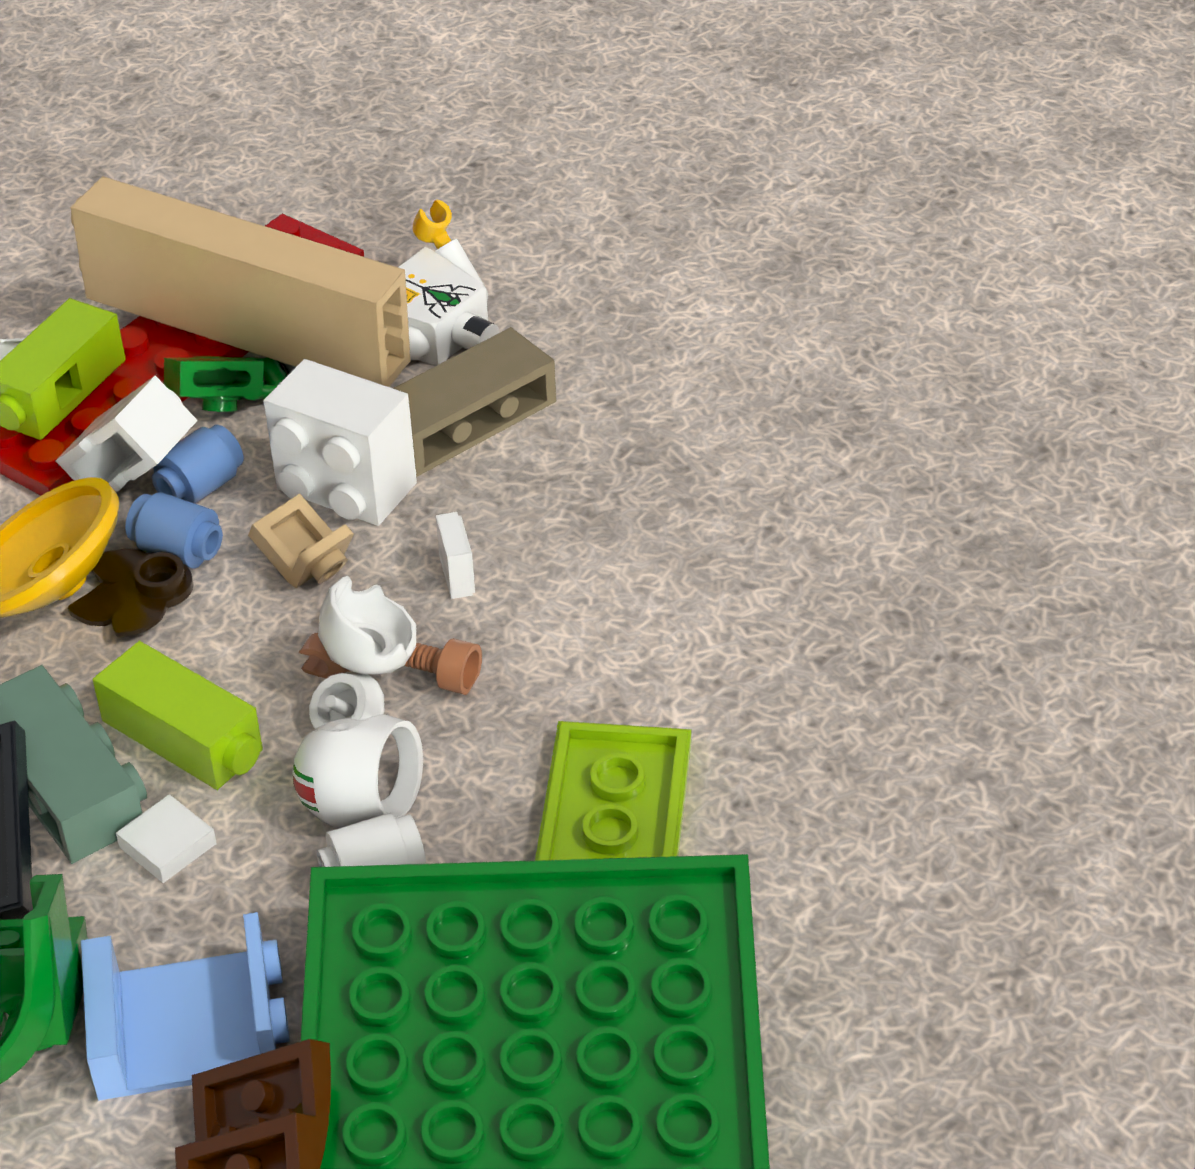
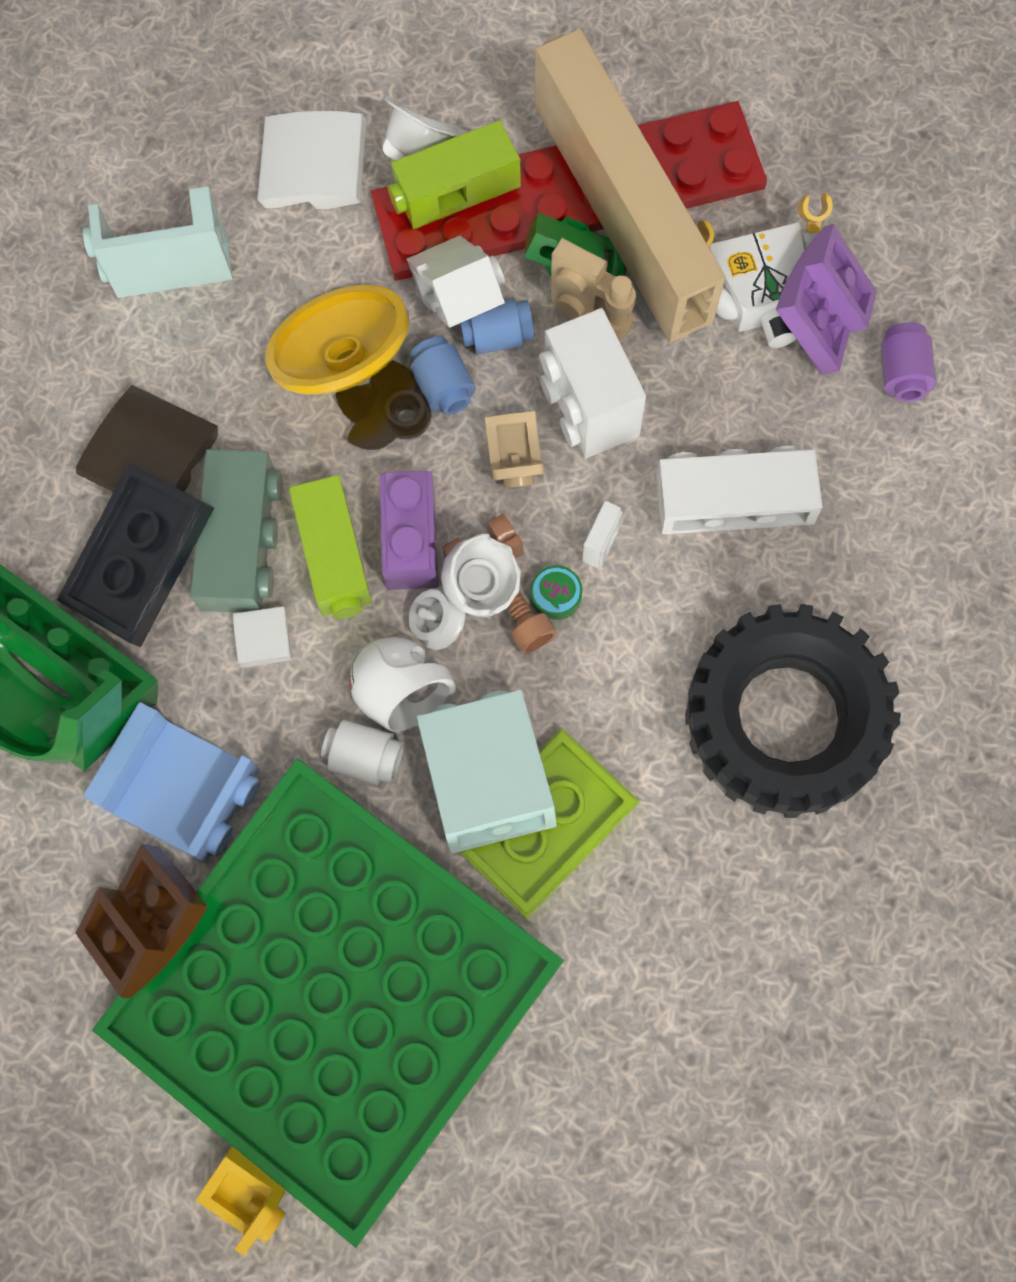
camera: 40 degrees right, 30 degrees up
dark tan brick [393,327,556,477] -> none
none -> medium lavender brick [380,470,439,590]
none -> light aqua panel [417,690,557,854]
none -> green tile [530,566,583,620]
none -> tan plate [551,238,636,340]
none -> white brick [656,445,823,534]
none -> black tyre [685,604,901,818]
none -> medium lavender slope [776,224,877,374]
none -> medium lavender brick [881,322,936,402]

